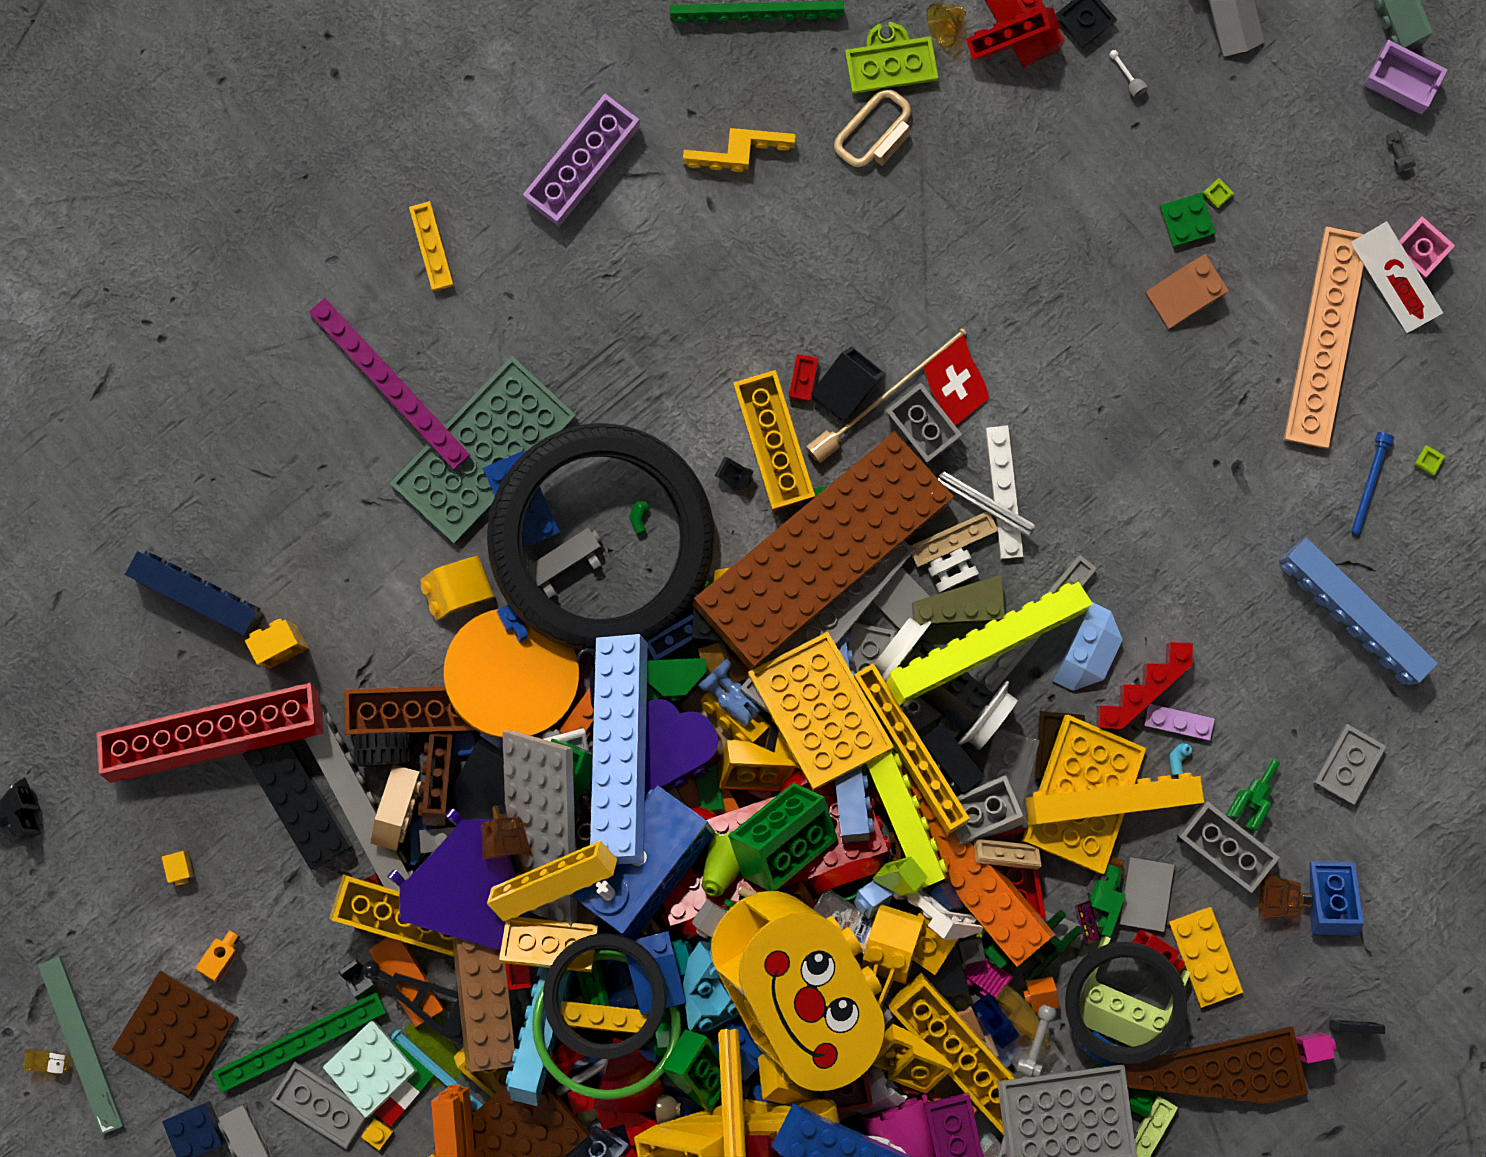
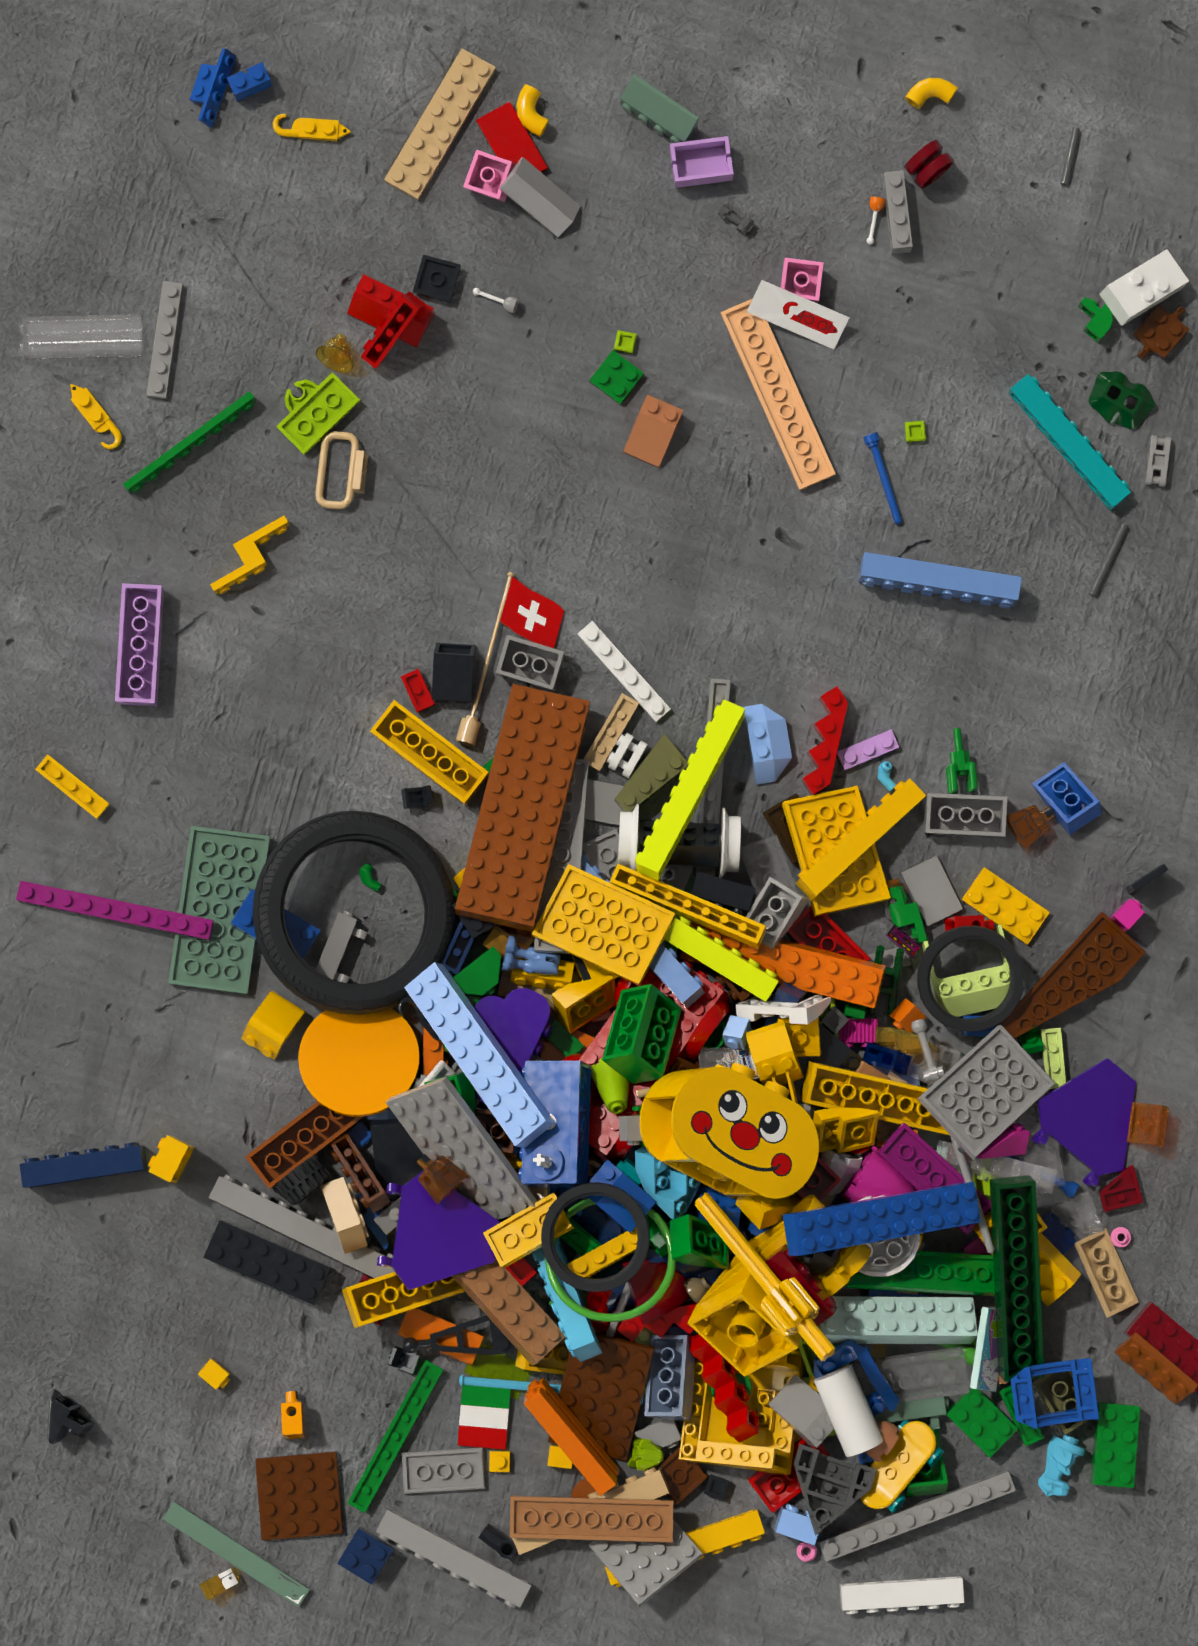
camera: 40 degrees left, 0 degrees up
red brick [97,683,324,783] -> none
light aqua plate [323,1020,417,1118] -> none
yellow brick [487,840,617,921] -> none
blue plate [497,605,528,643] -> none
lime slope [872,856,928,896] -> none
light grey axle [938,472,1035,536] -> none
tan tile [974,839,1041,870] -> none
light grey plate [1313,724,1386,805] -> none

